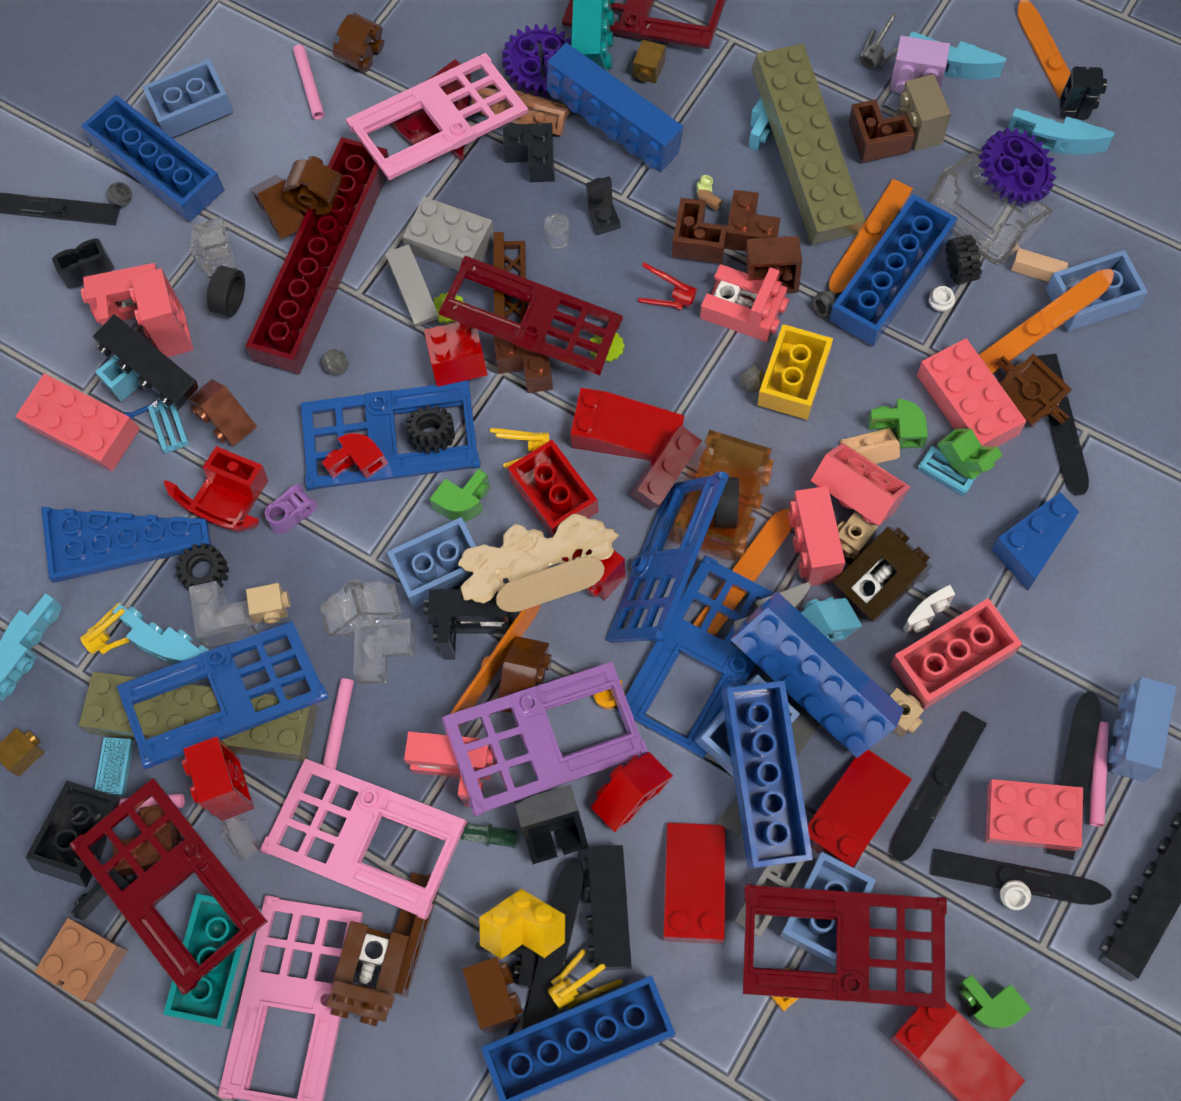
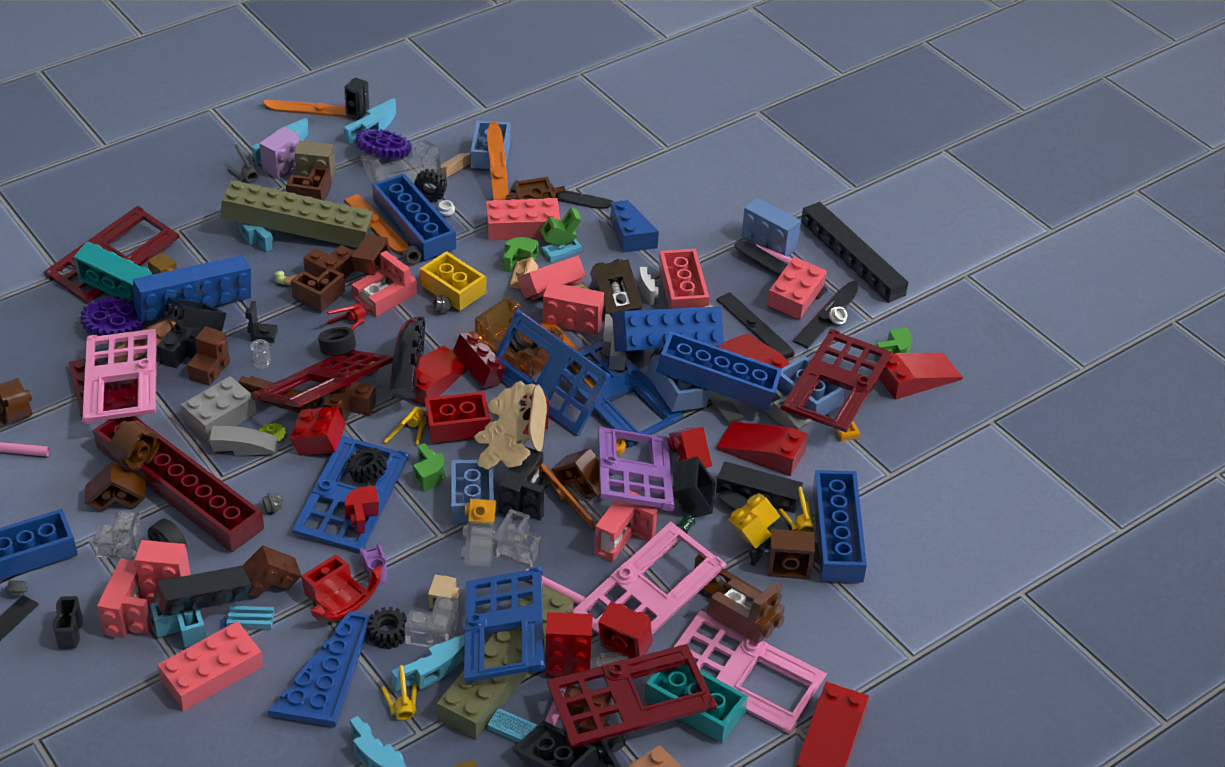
camera: 75 degrees left, 25 degrees down
none -> black window [163,297,227,331]
none -> copper brick [187,326,230,386]
none -> black tyre [318,327,356,356]
none -> black brick [389,316,426,399]
none -> light orange brick [465,498,496,523]
none -> red brick [598,601,653,658]

